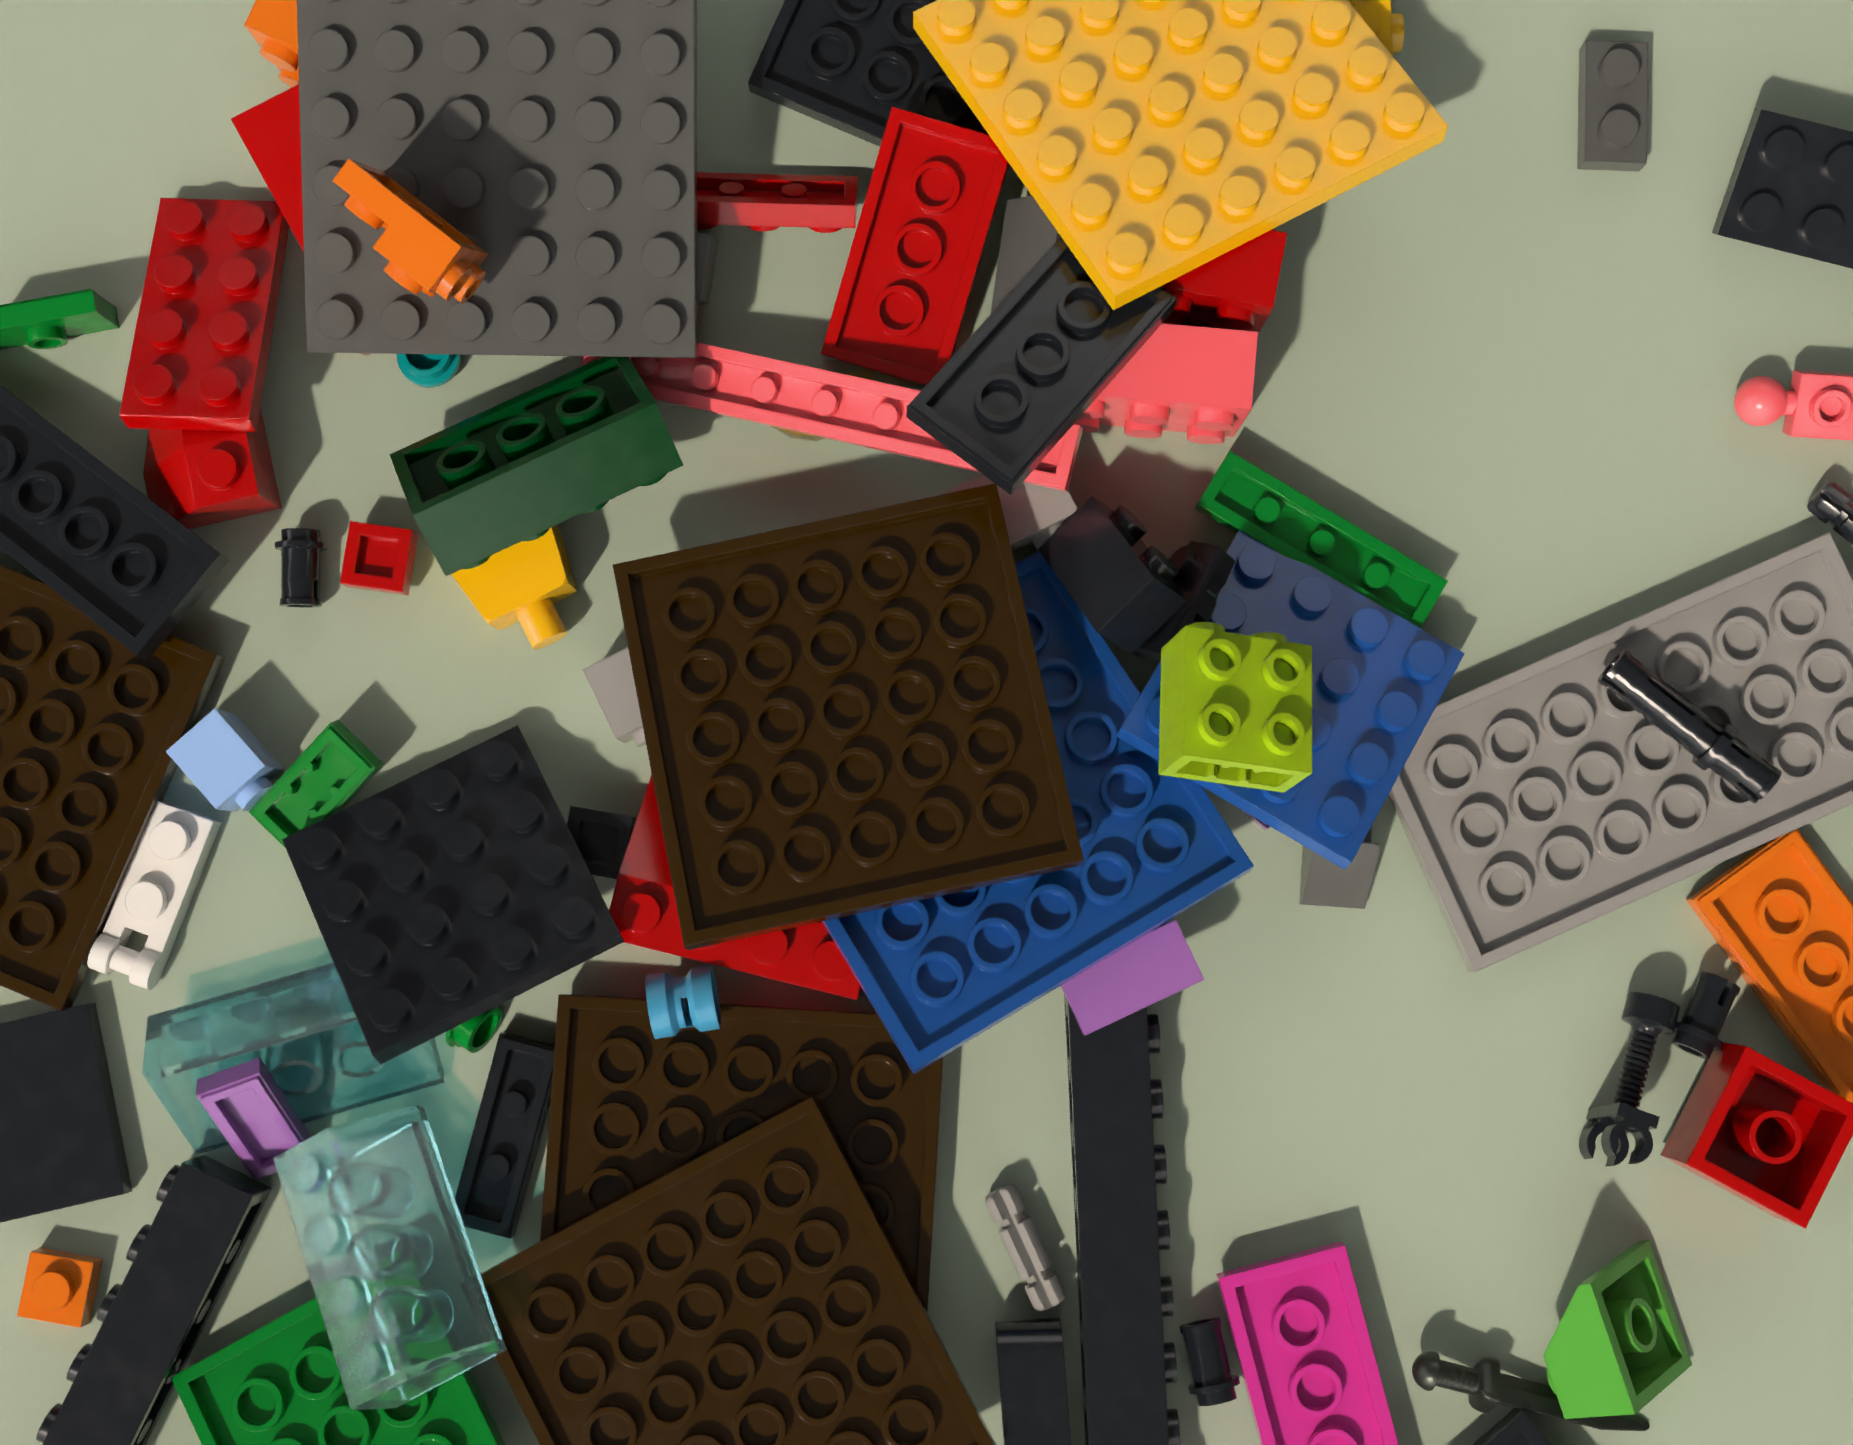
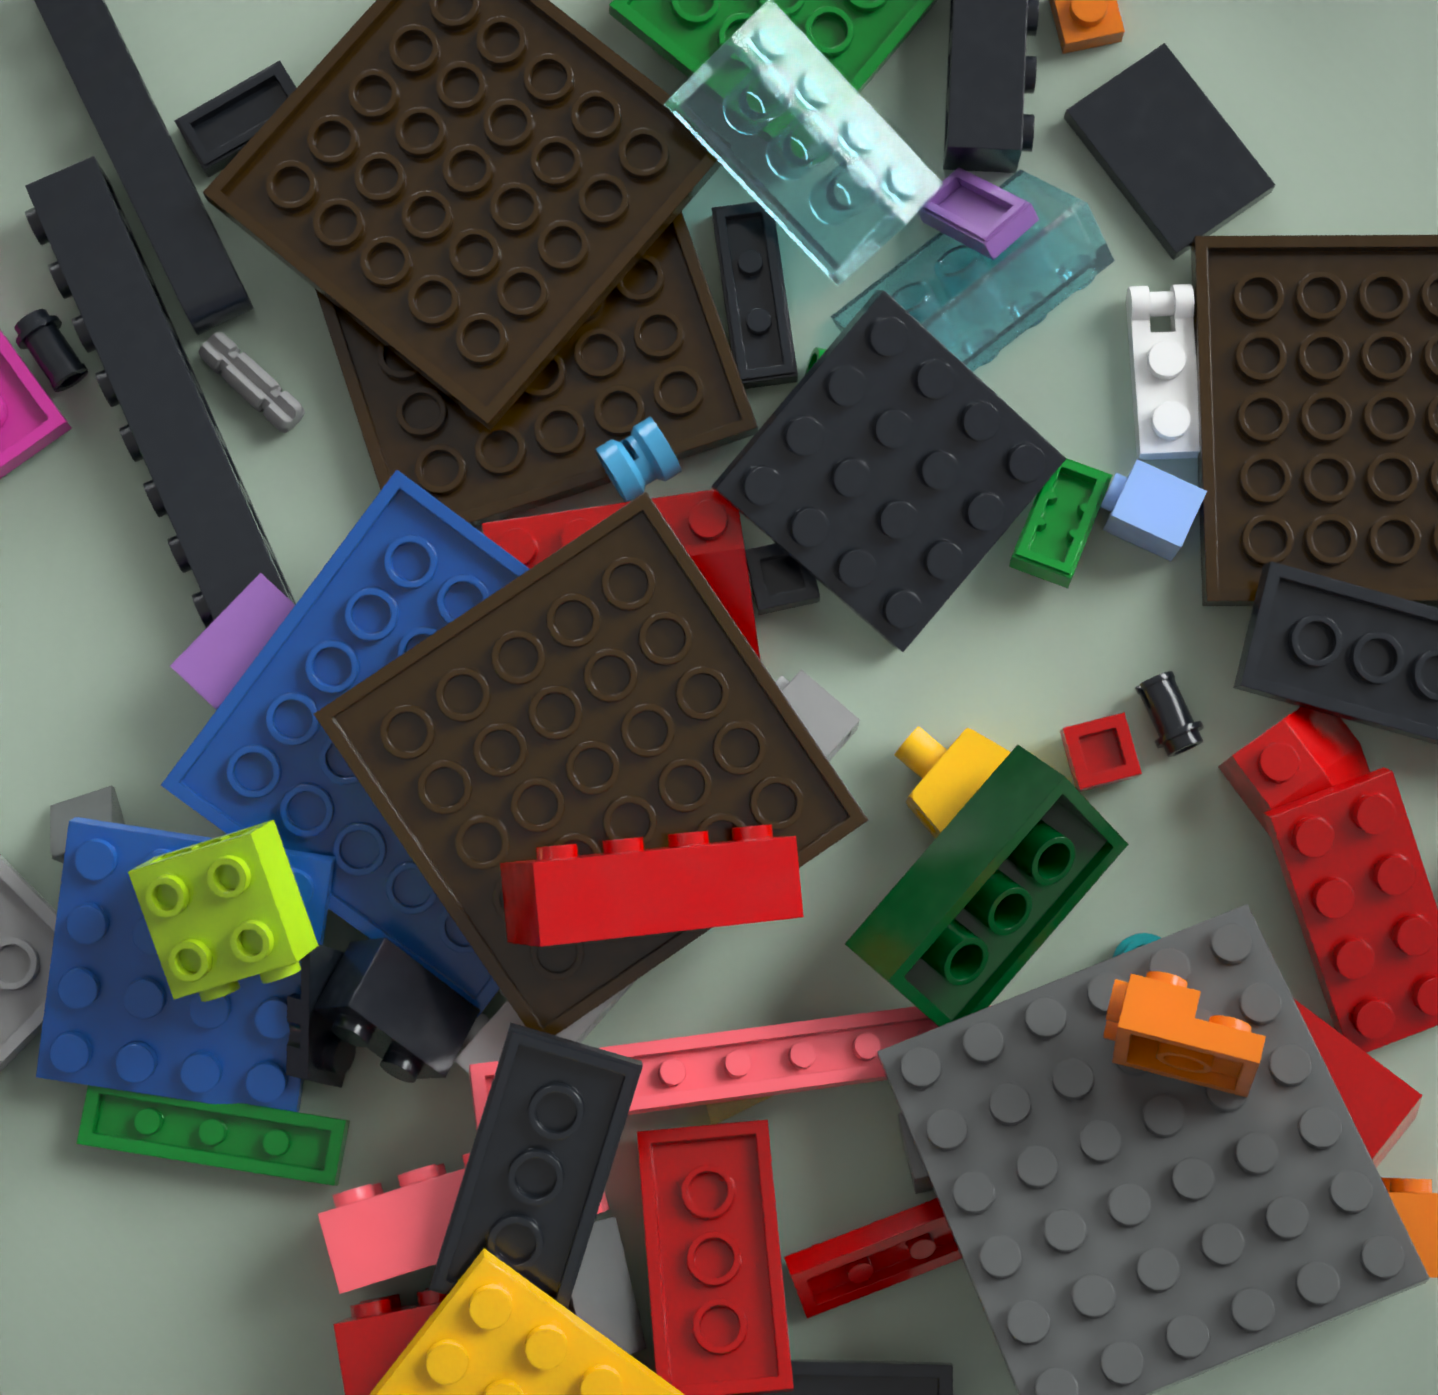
camera: 160 degrees right, 5 degrees down
none -> red wedge [500,824,804,947]

